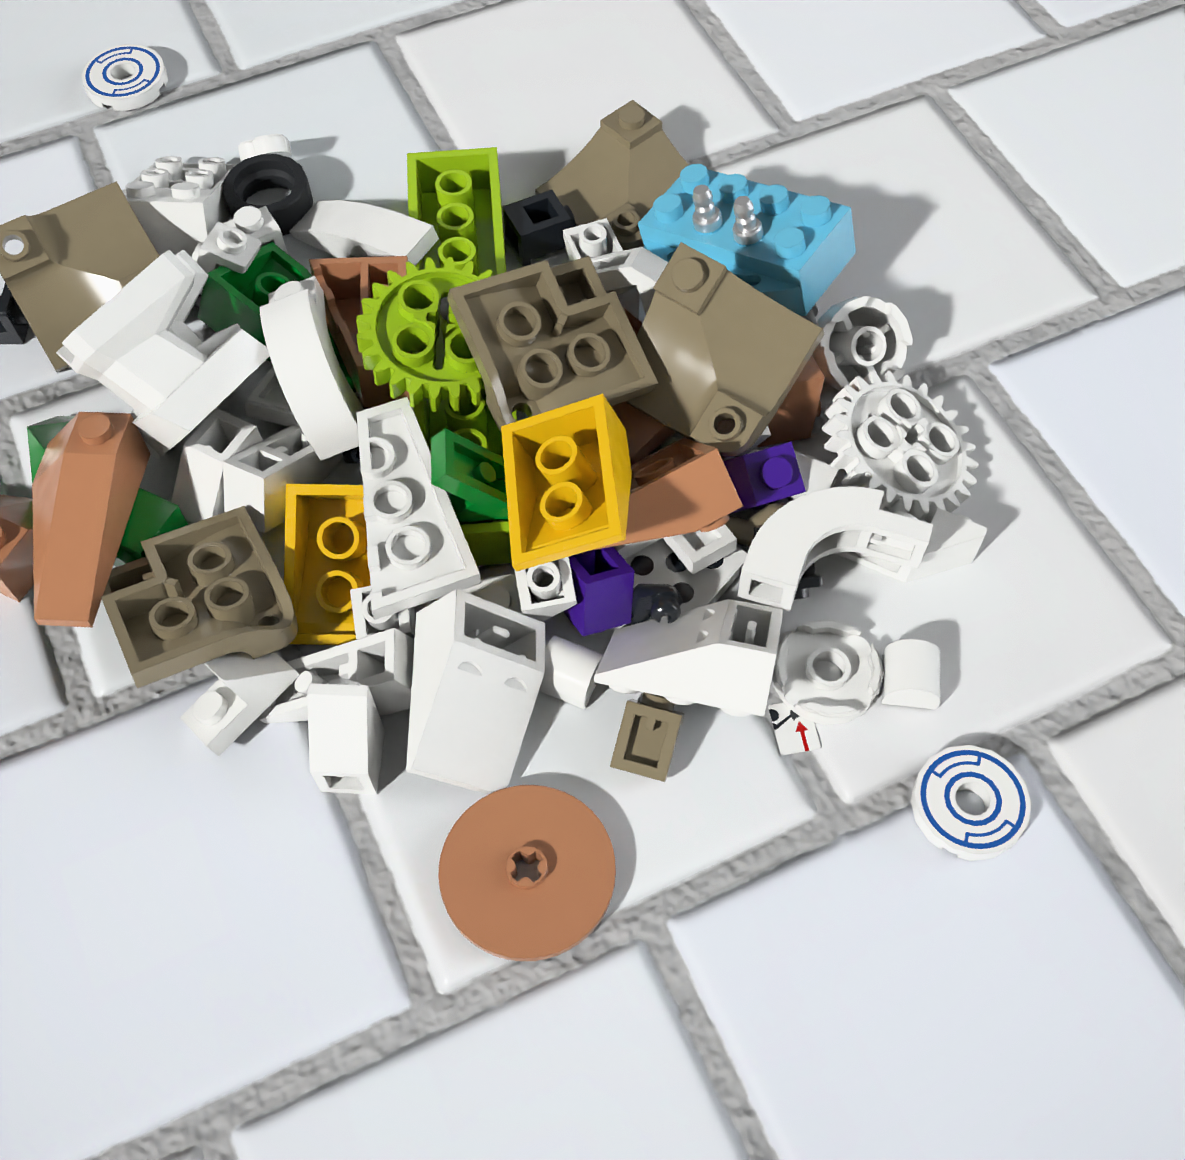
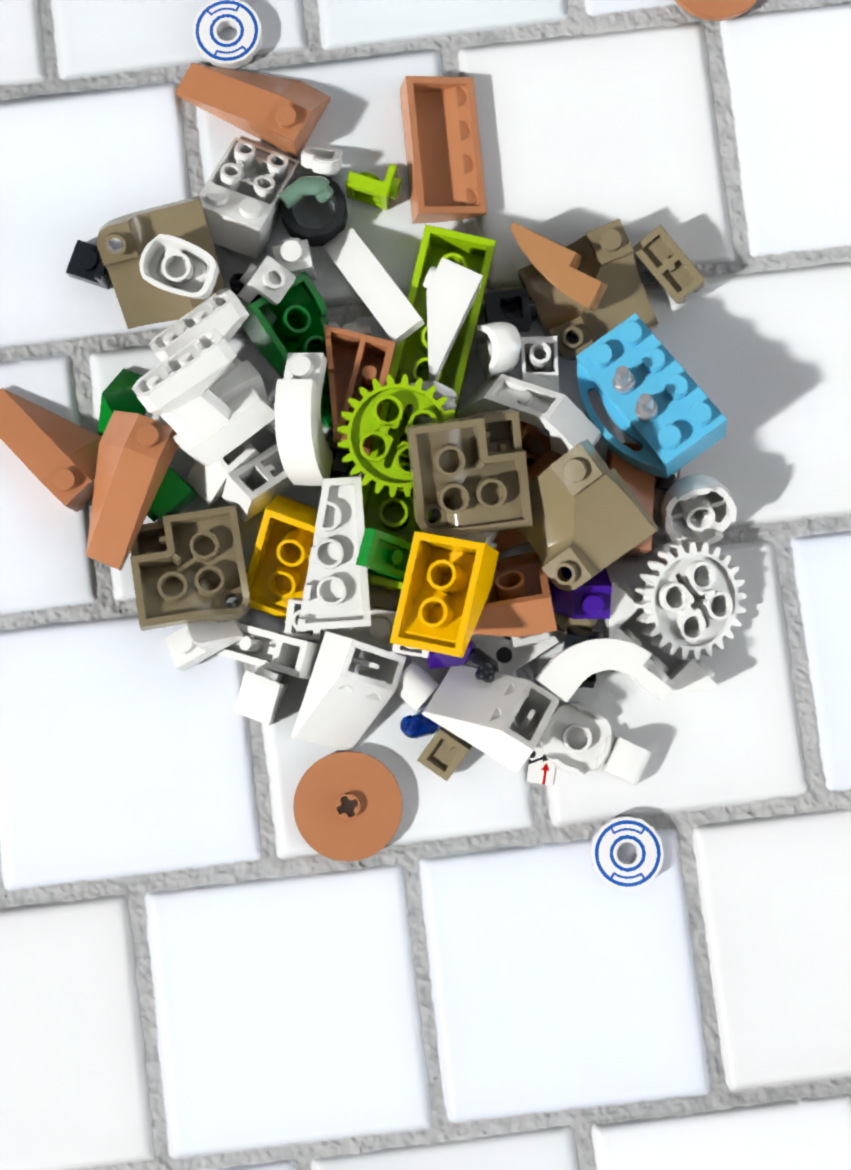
camera: 20 degrees right, 25 degrees up
none -> white piece [139,234,220,299]
none -> nougat wedge [175,63,331,159]
none -> sand green arm [278,176,334,209]
none -> lime bracket [345,163,402,210]
none -> nougat slope [400,76,487,224]
none -> clear blue arm [400,714,440,739]
none -> white slope [423,257,483,381]
none -> white piece [475,322,522,381]
none -> medium nougat slope [510,222,608,311]
none -> dark tan hinge [632,225,705,305]

